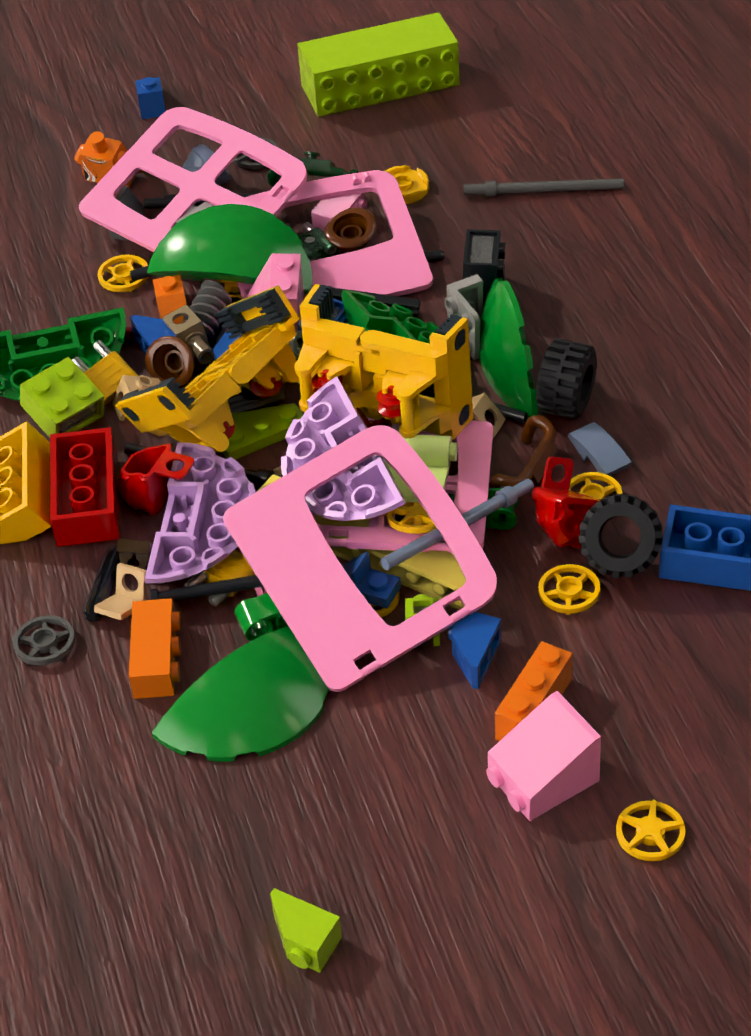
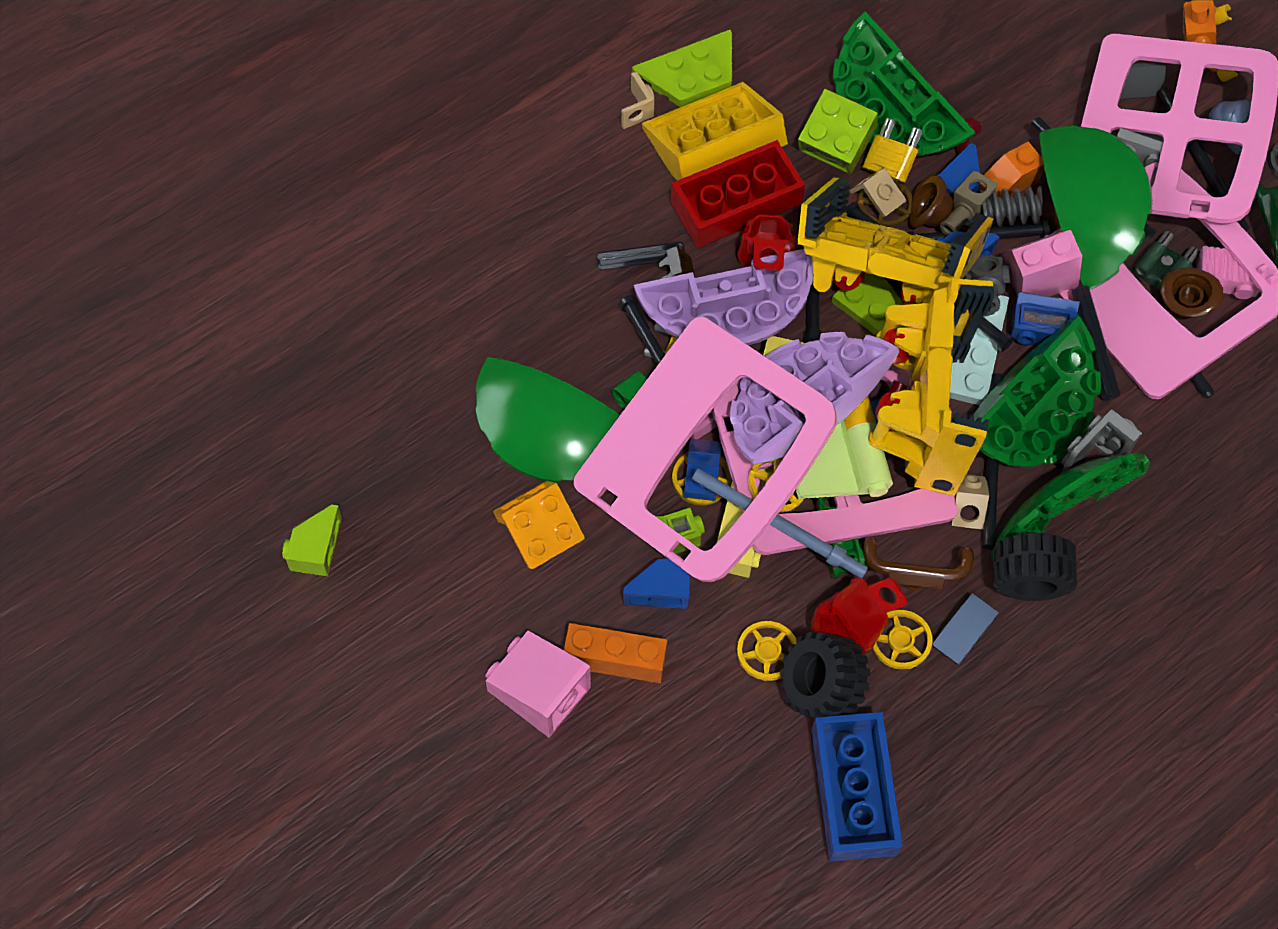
camera: 65 degrees right, 20 degrees up
dark grey wheel [13,615,75,665] -> none
tan bracket [94,563,147,620] -> none
yellow wheel [98,255,148,292] -> none
orange brick [129,598,181,699] -> none
black piece [463,229,506,309] -> none
yellow wheel [616,799,685,861] -> none
none -> light orange bracket [493,481,585,569]

